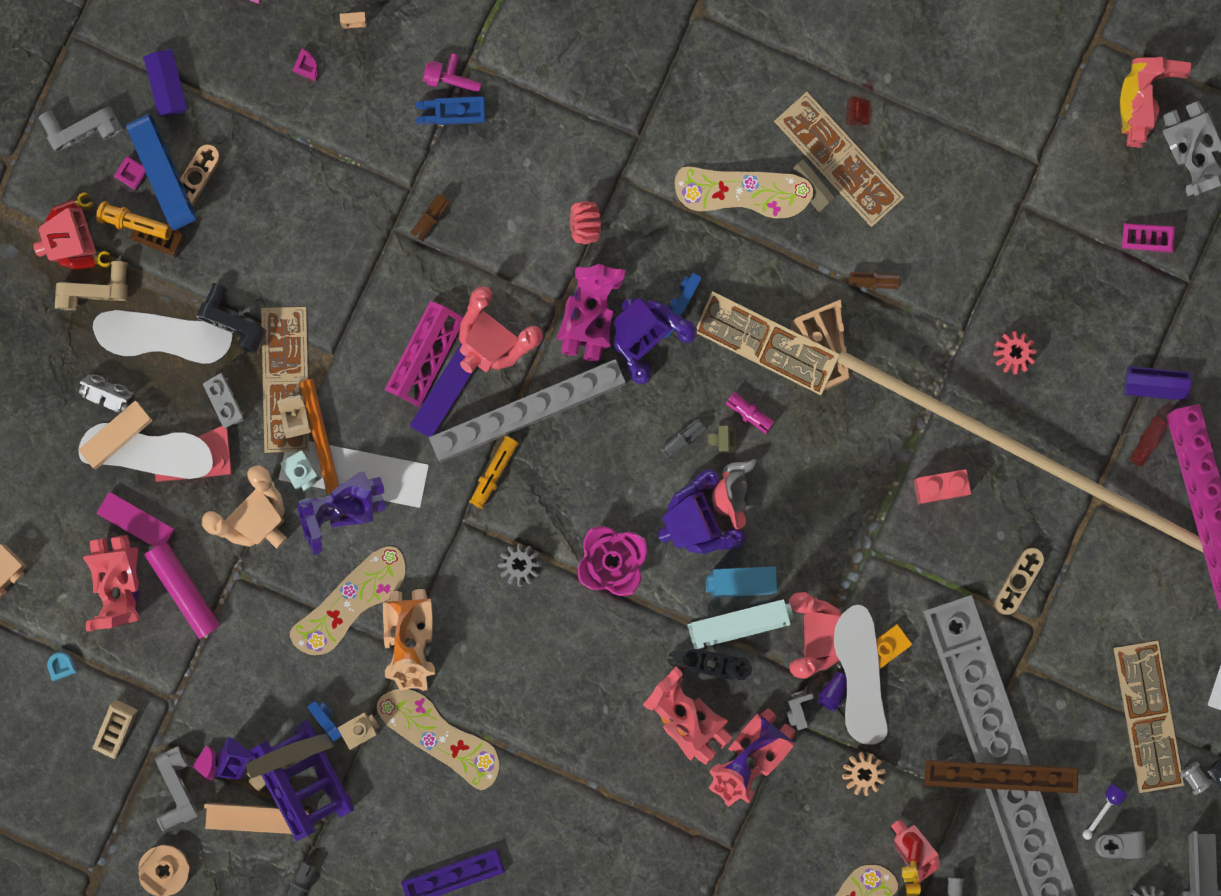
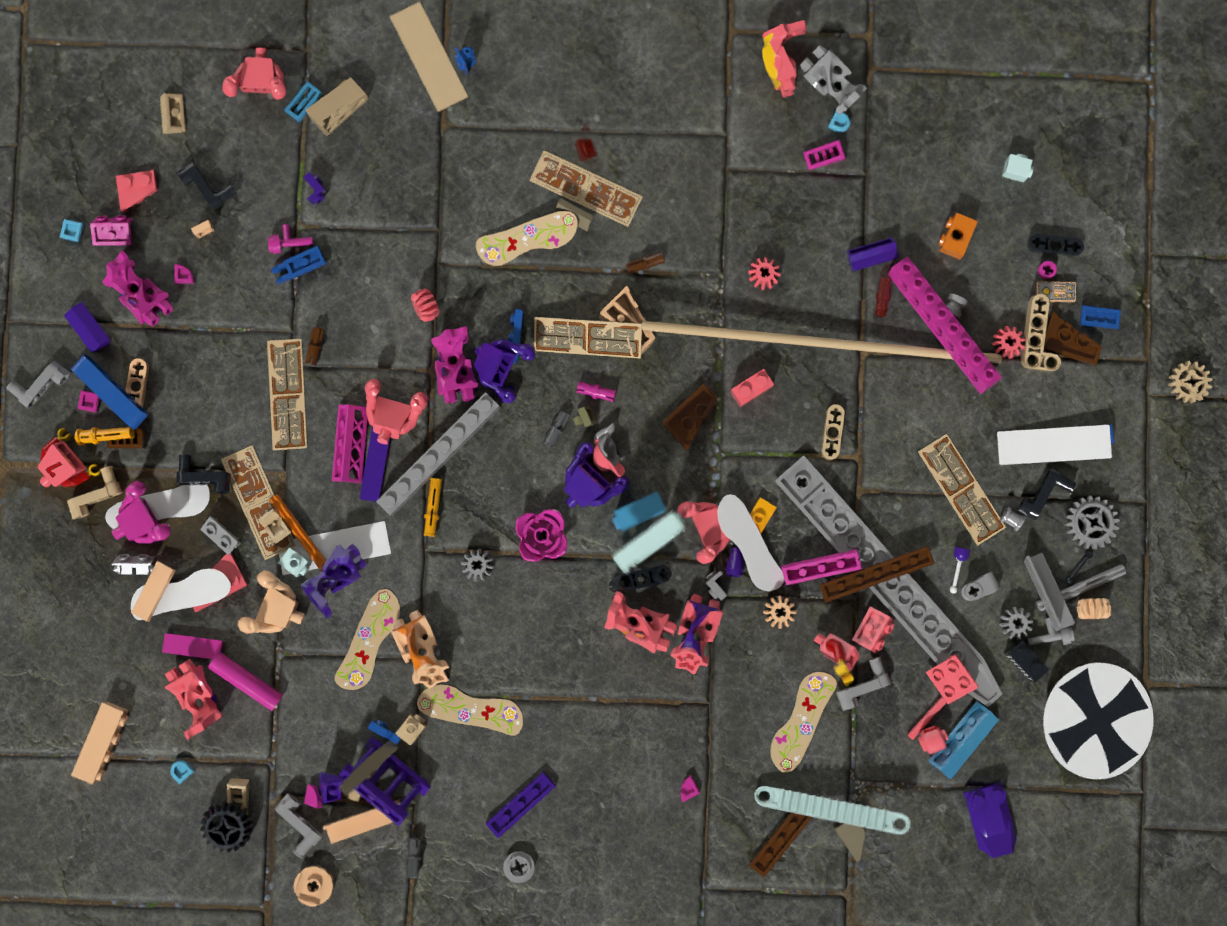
camera: 25 degrees left, 0 degrees up
none -> dark pink hips [102,250,173,327]
none -> dark pink torso [111,481,171,543]
none -> black gear [200,800,254,853]
none -> sticker [267,339,307,450]
none -> dark purple bracket [304,172,327,205]
none -> reddish brown wing [661,384,716,451]
none -> dark pink brick [781,549,862,585]
none -> medium azure tile [828,110,850,133]
none -> coral bracket [852,606,894,654]

